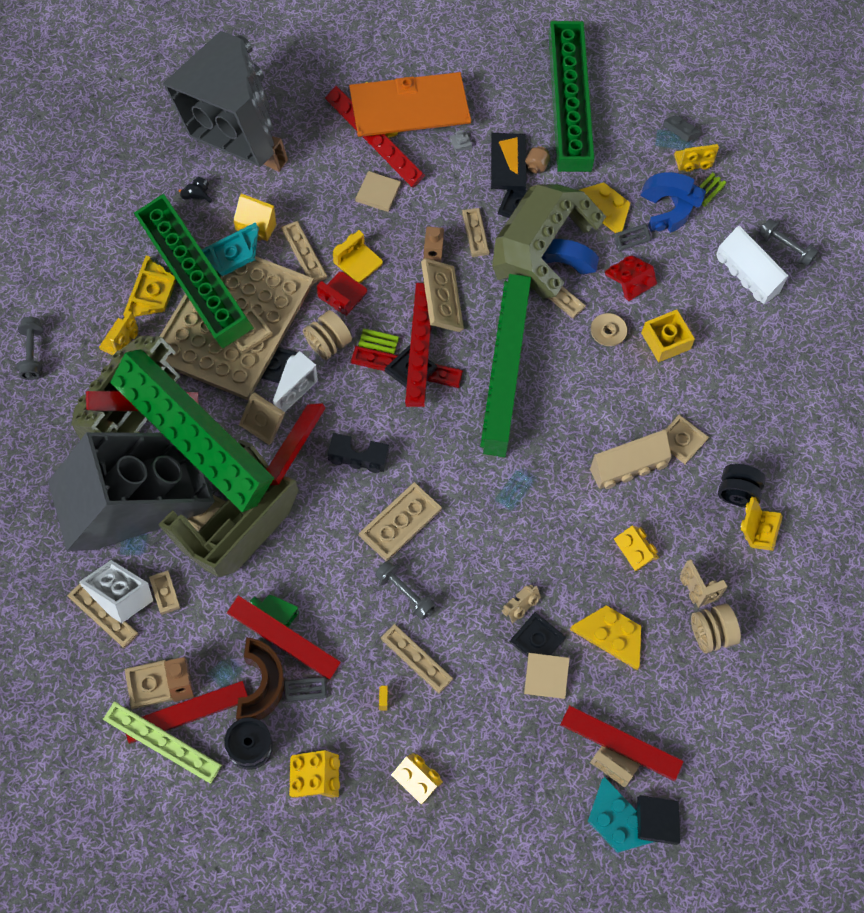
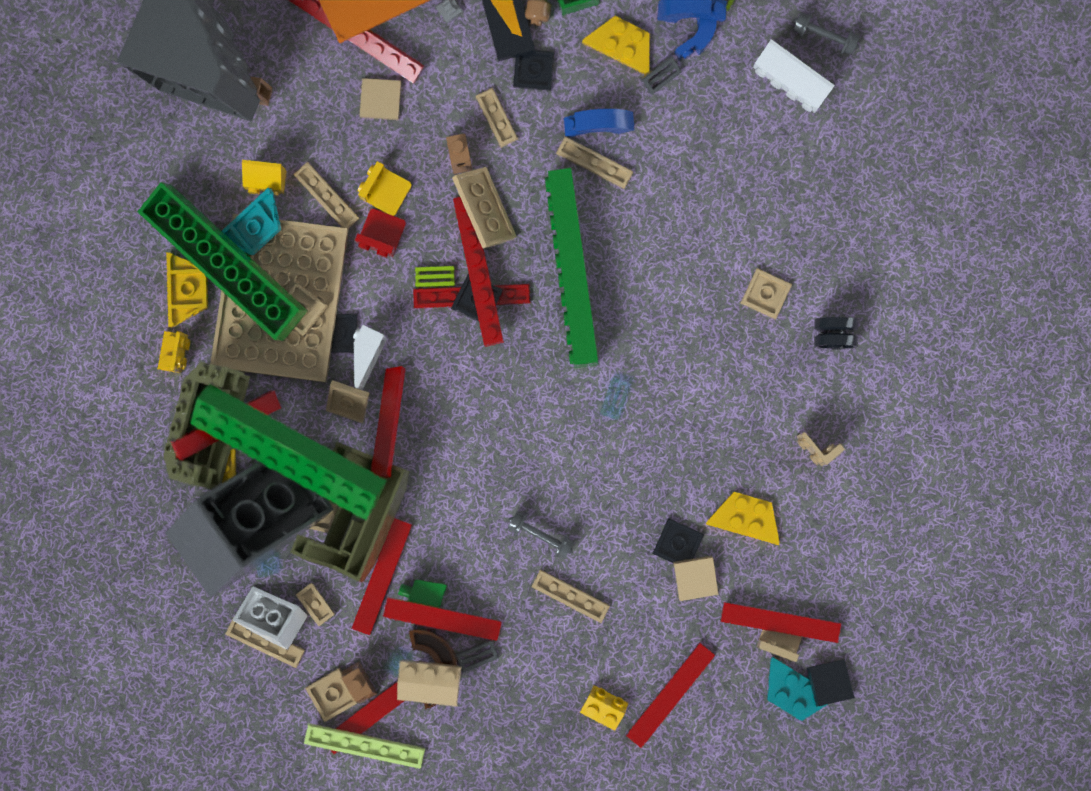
camera: 10 degrees left, 20 degrees up
dark grey piece [16,316,43,380] -> none
black animal [178,177,212,203] -> none
black wheel [224,718,273,770] -> none
yellow bracket [289,750,340,798] -> none
tan wheel [303,310,352,360] -> none
black arch [327,433,389,473] -> none
tan plate [359,482,442,561] -> none
yellow tile [379,686,388,711] -> none
olive wedge [492,184,606,299] -> none
tan hinge [502,584,541,623] -> none
tan dish [590,313,627,346] -> none
tan slope [590,429,671,489] -> none
red bracket [605,255,657,301] -> none
yellow bracket [614,525,659,571] -> none
yellow brick [641,309,695,363] -> none
tan wheel [691,604,741,653] -> none
yellow bracket [741,497,783,551] -> none
none -> red tile [351,518,412,636]
none -> tan slope [397,659,462,706]
none -> red tile [626,643,715,748]

